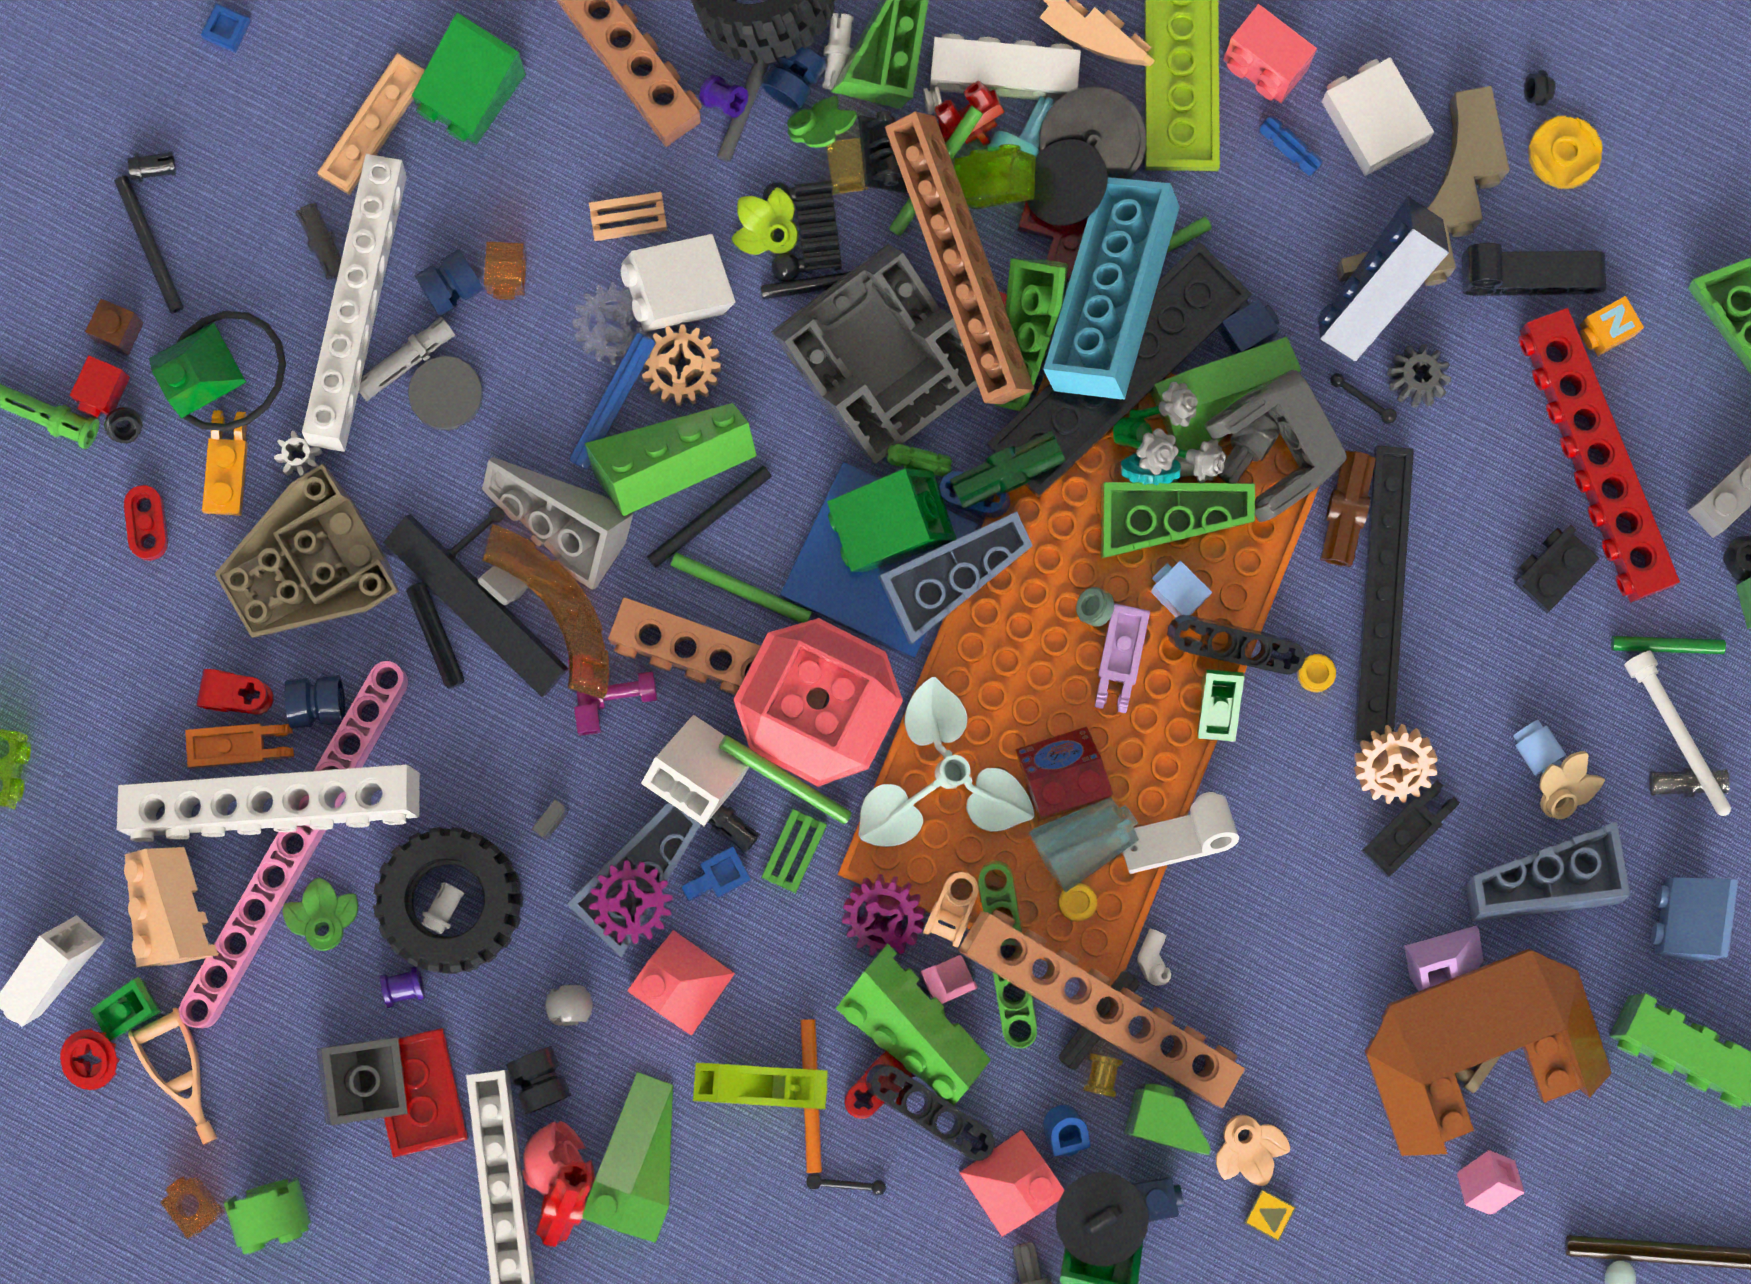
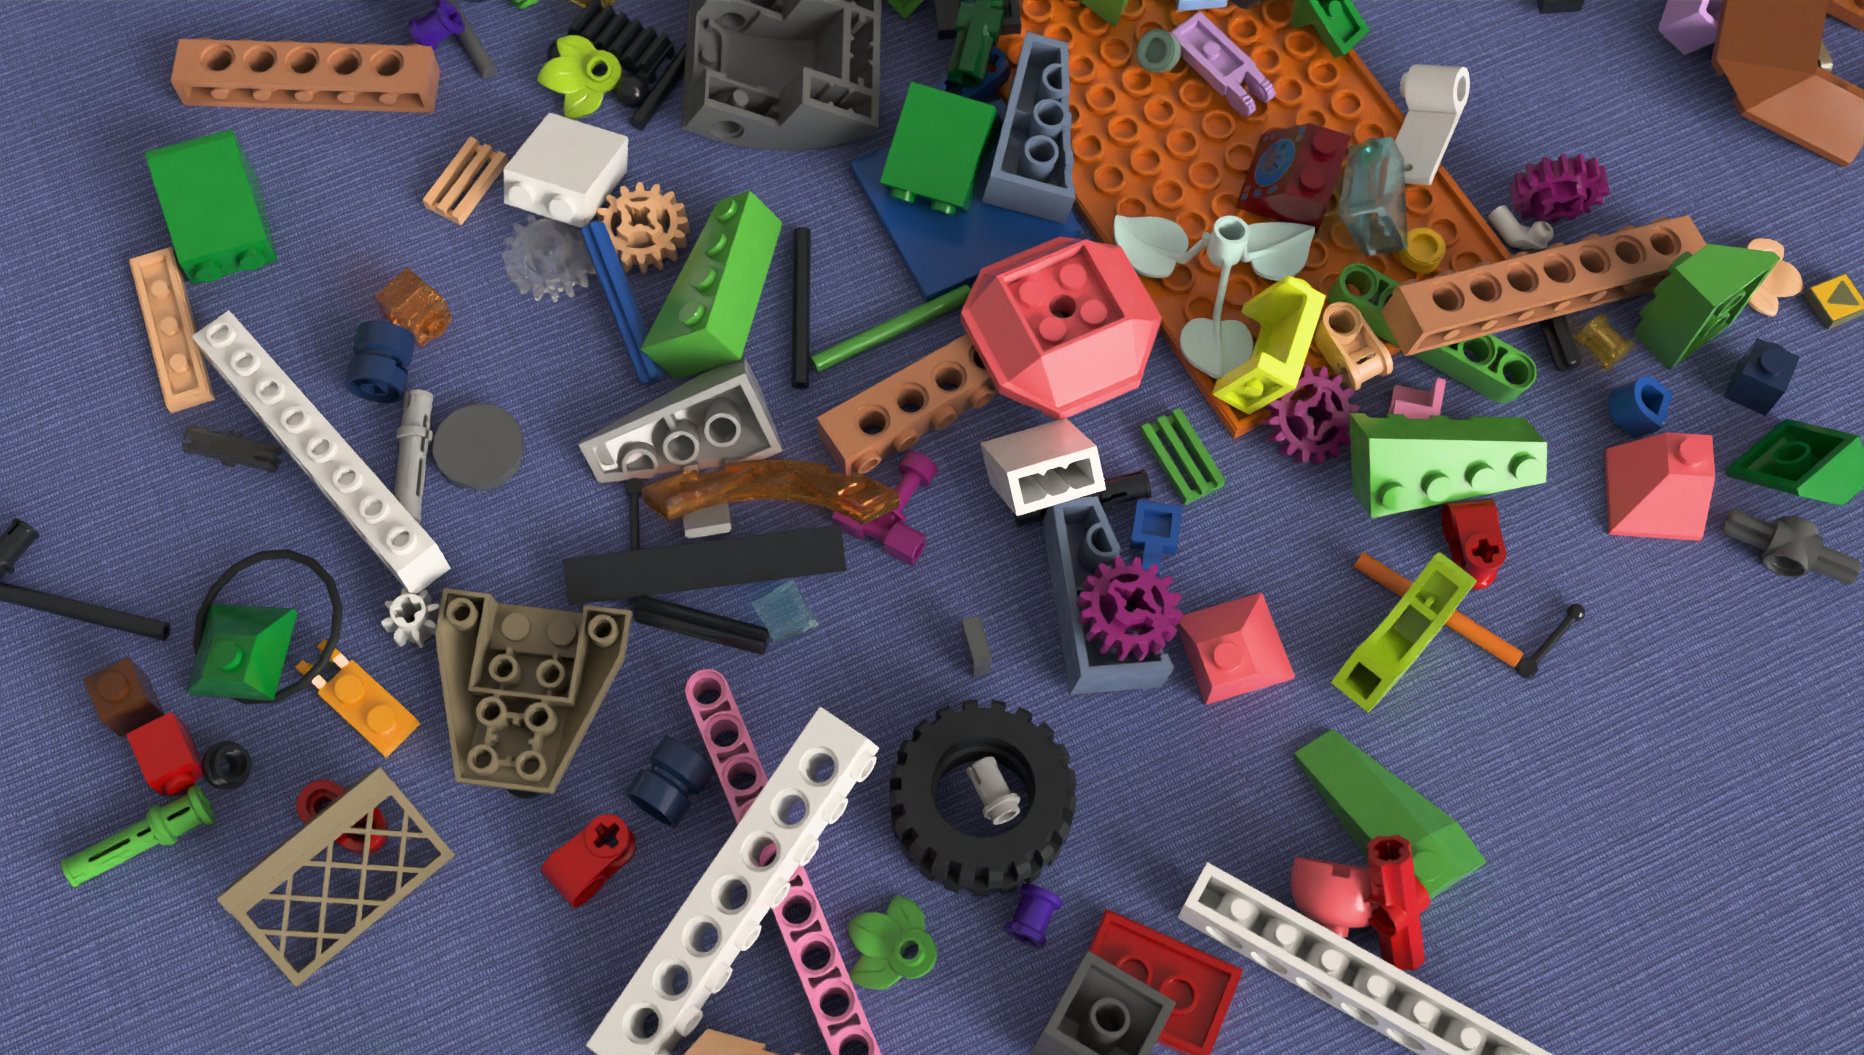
camera: 50 degrees left, 15 degrees down
orange hinge [185,723,294,769] -> none
black wheel [506,1046,572,1115] -> none
light grey piece [545,985,593,1026] -> none
bright green bar [719,735,852,824] -> none
black beam [866,1064,995,1160] -> none
bright green axle [887,444,952,476] -> none
black shield [1056,1172,1149,1266] -> none
none -> dark tan fence [217,764,455,987]
none -> clear light blue slope [752,579,819,643]
none -> neon yellow panel [1212,275,1326,415]
none -> magenta gear [1510,154,1609,223]

